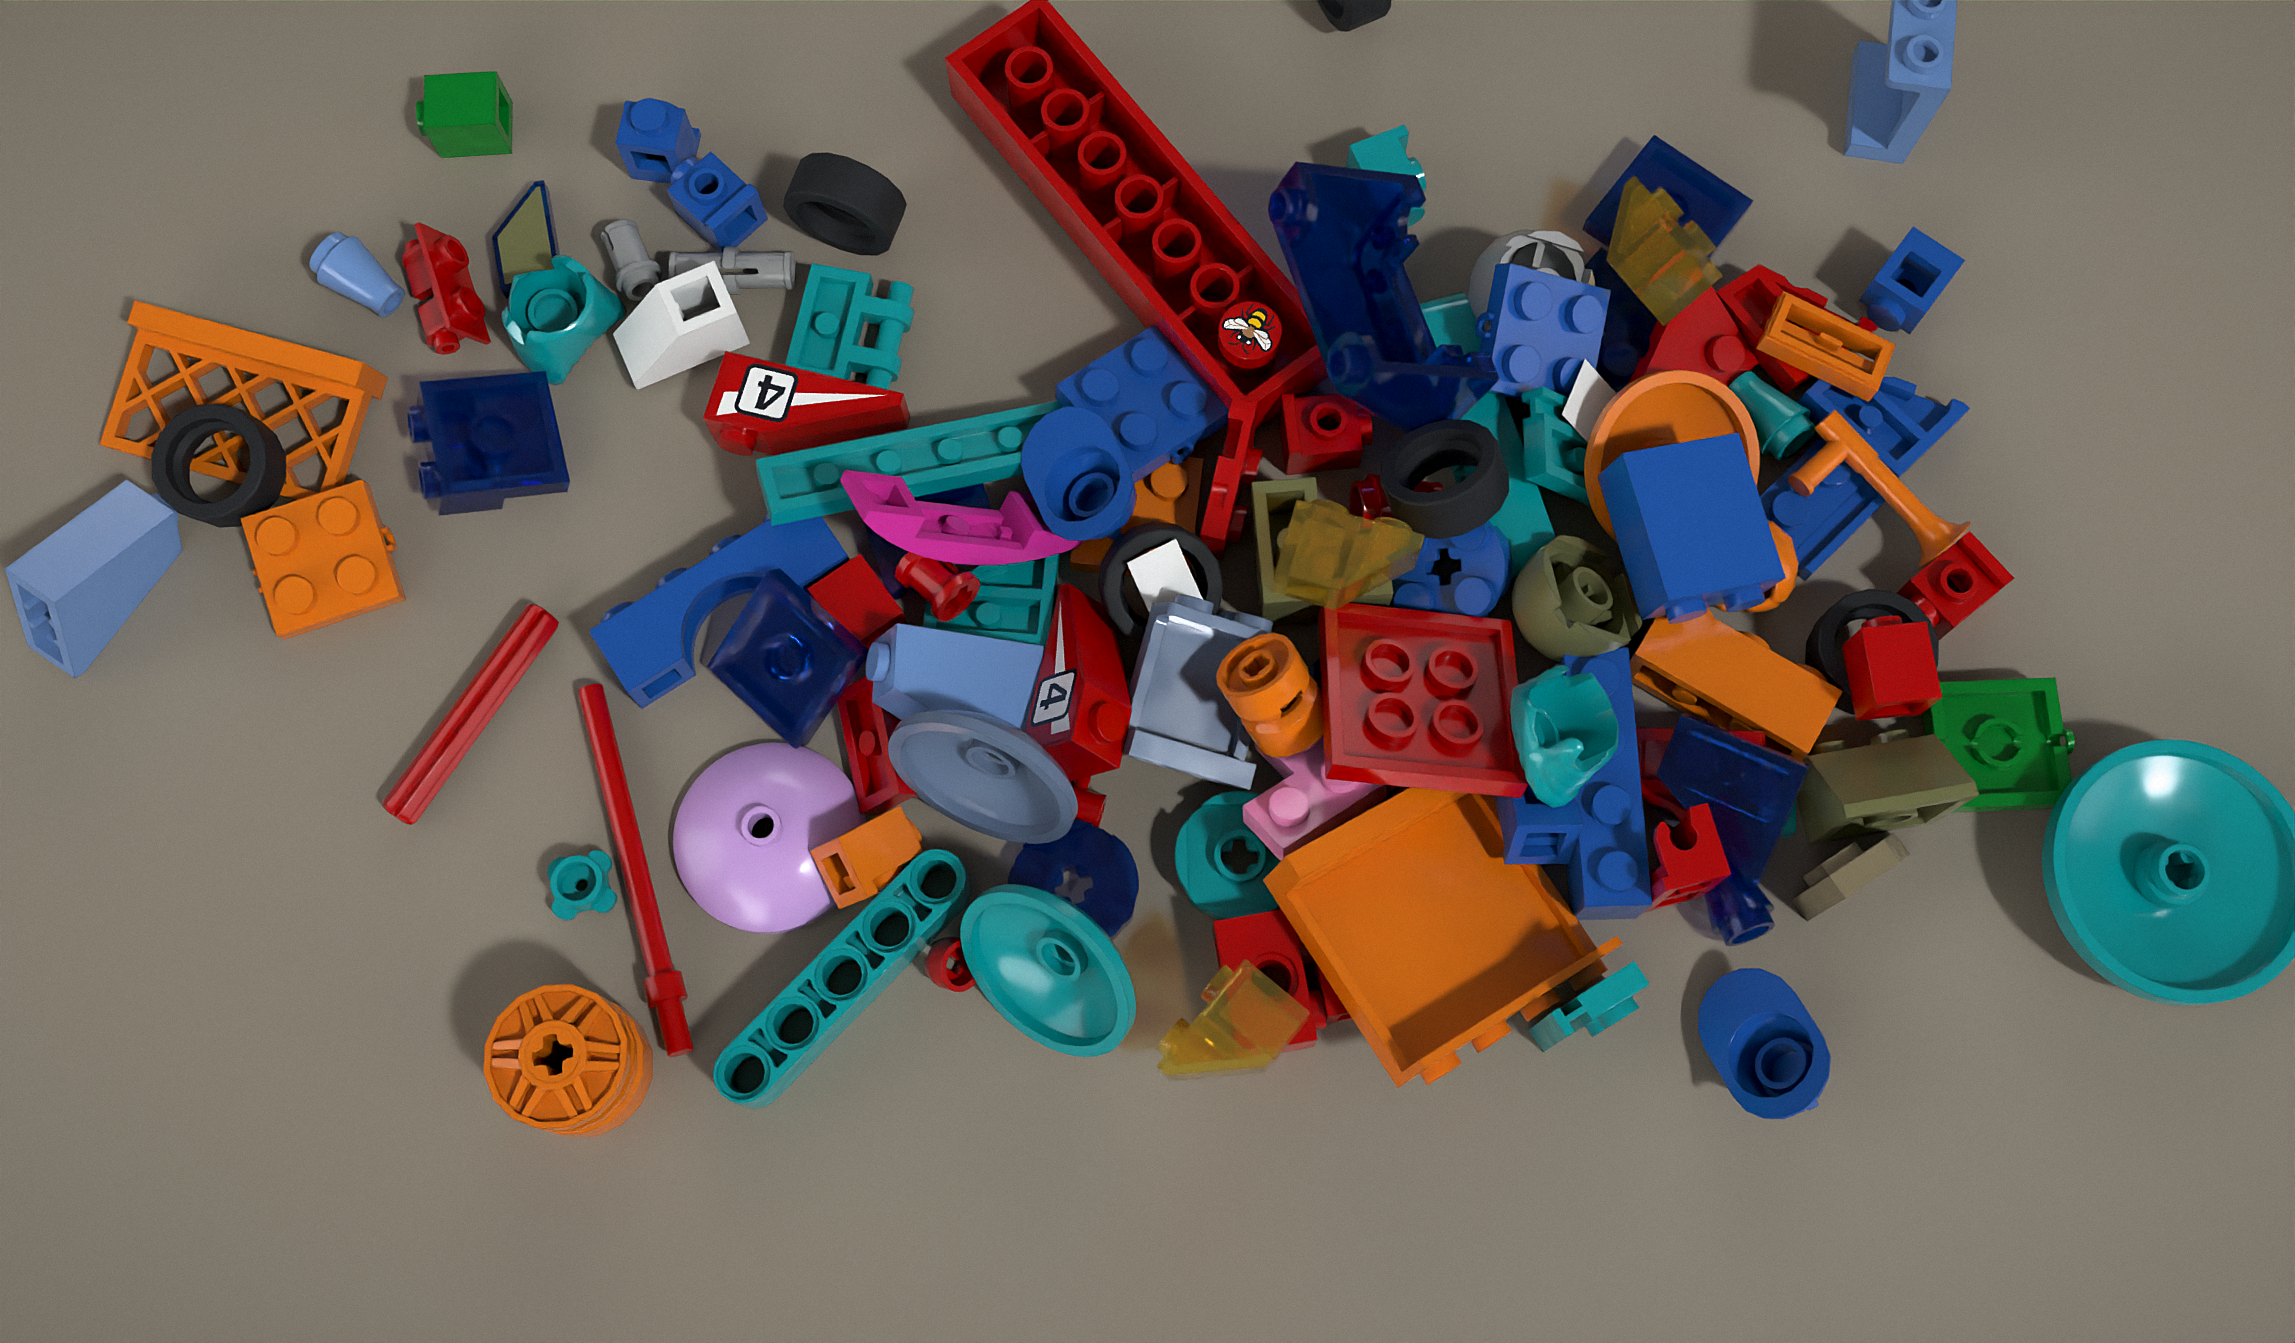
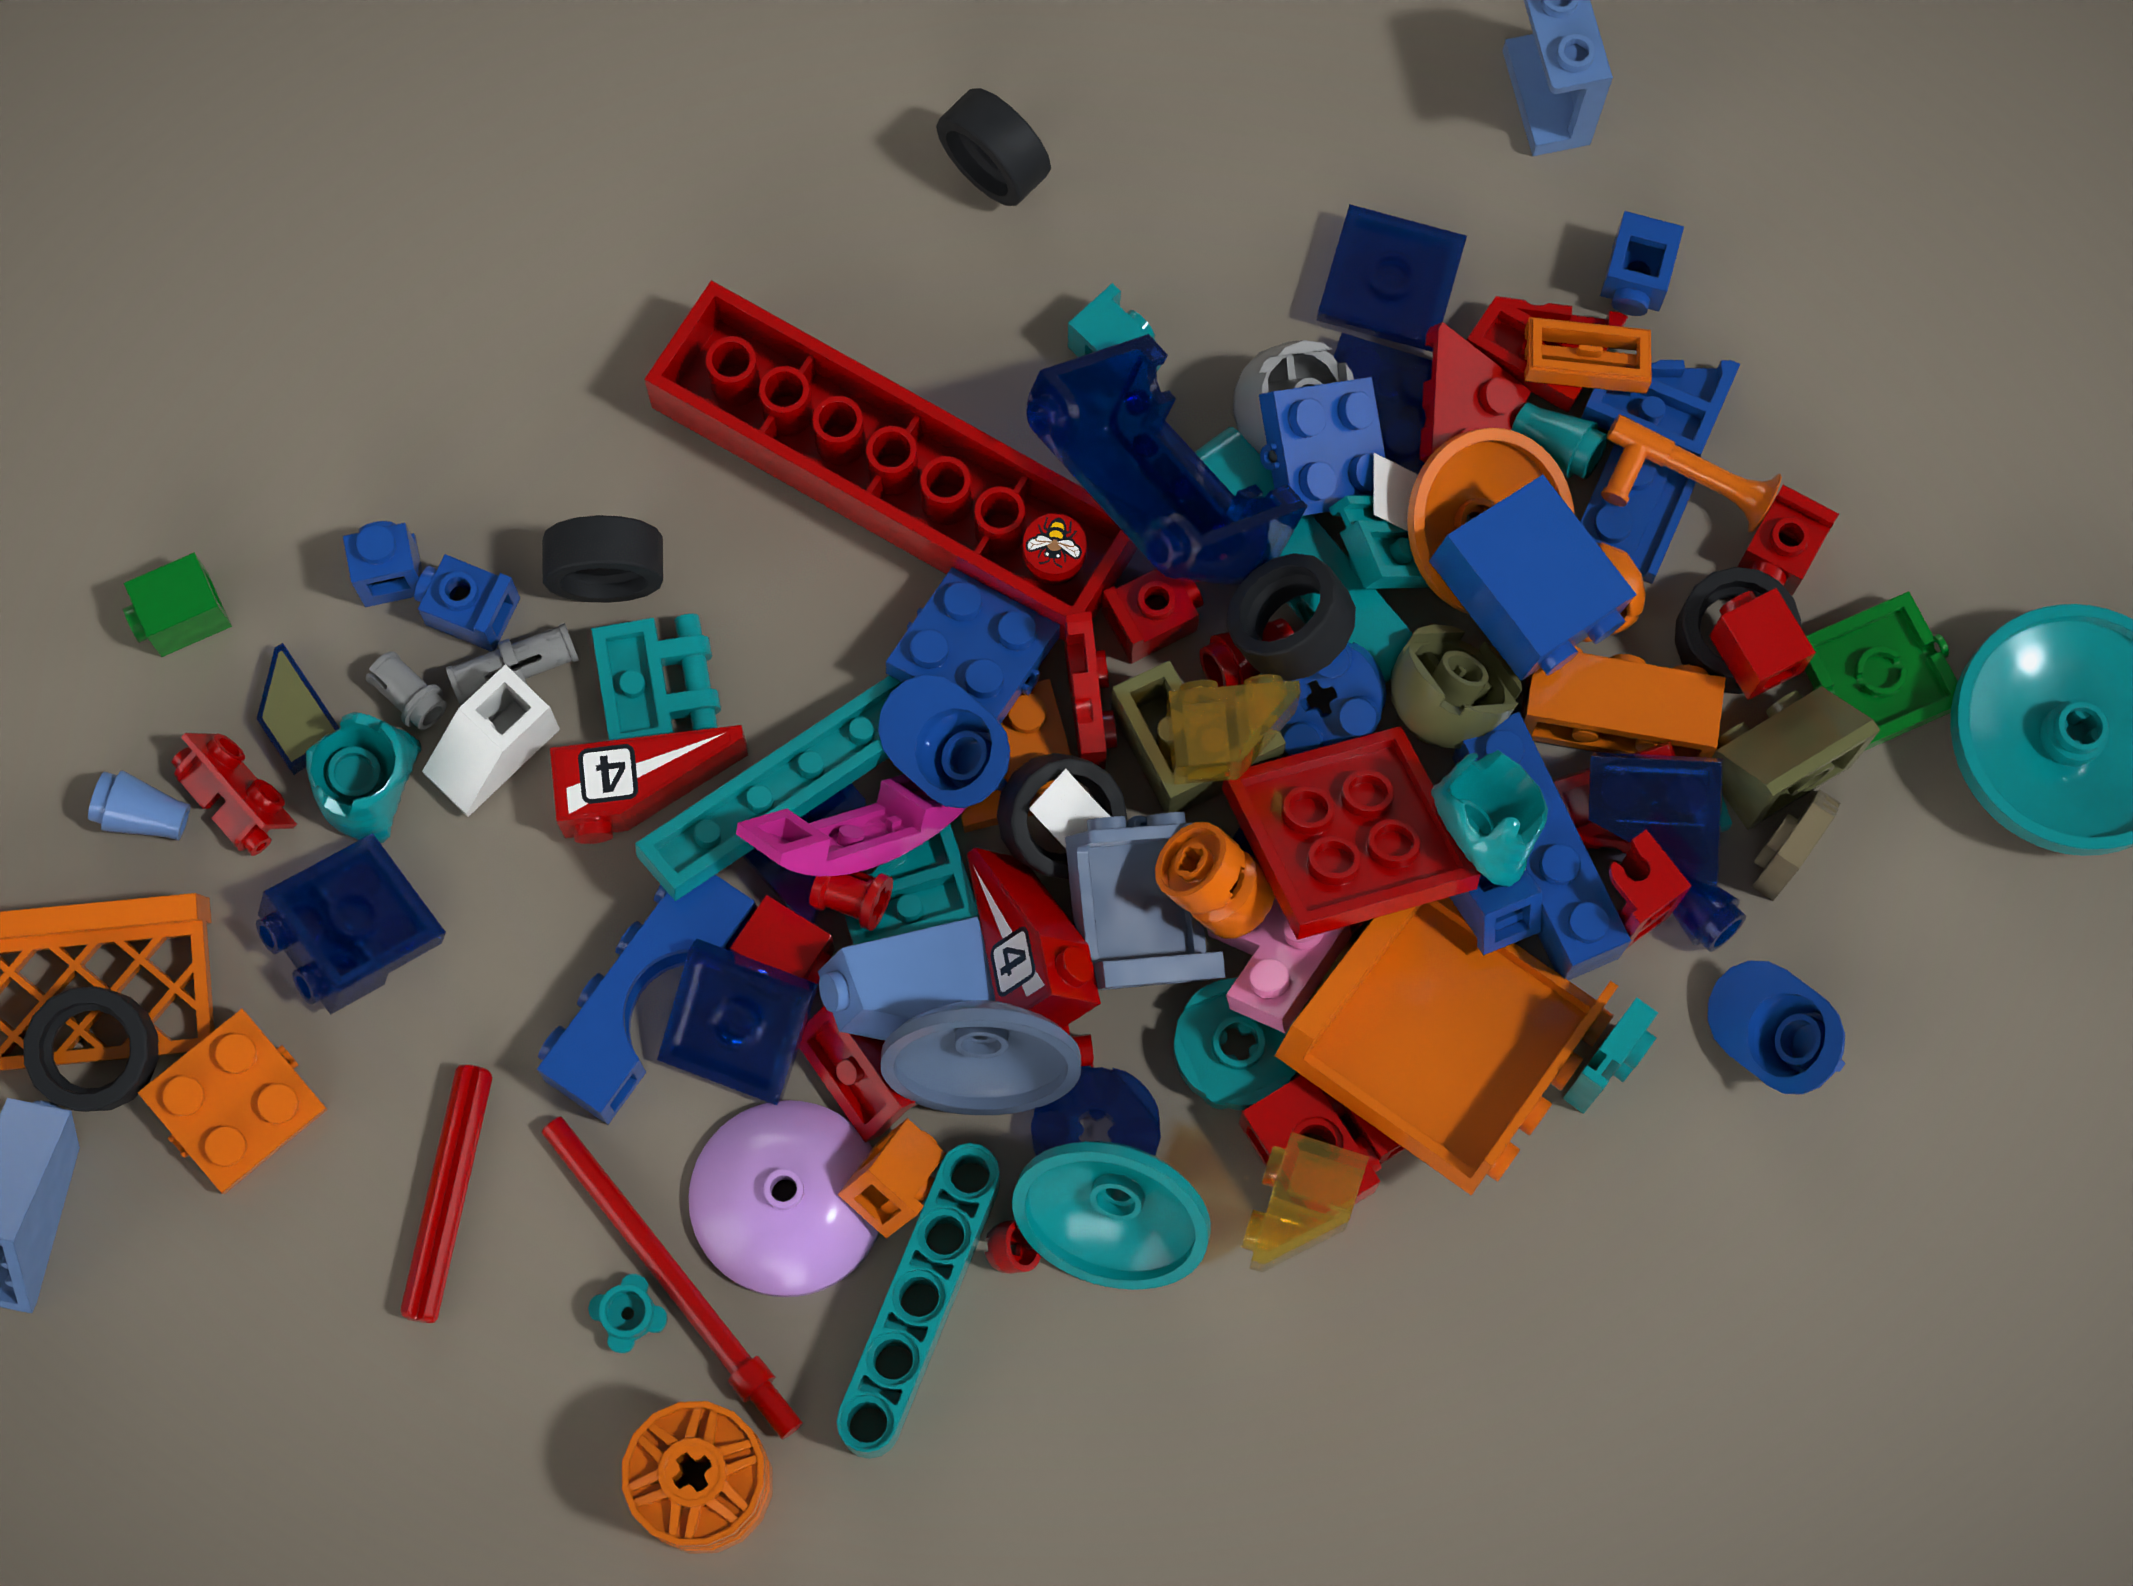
camera: 25 degrees left, 0 degrees up
clear yellow slope [1606,176,1723,326] -> none

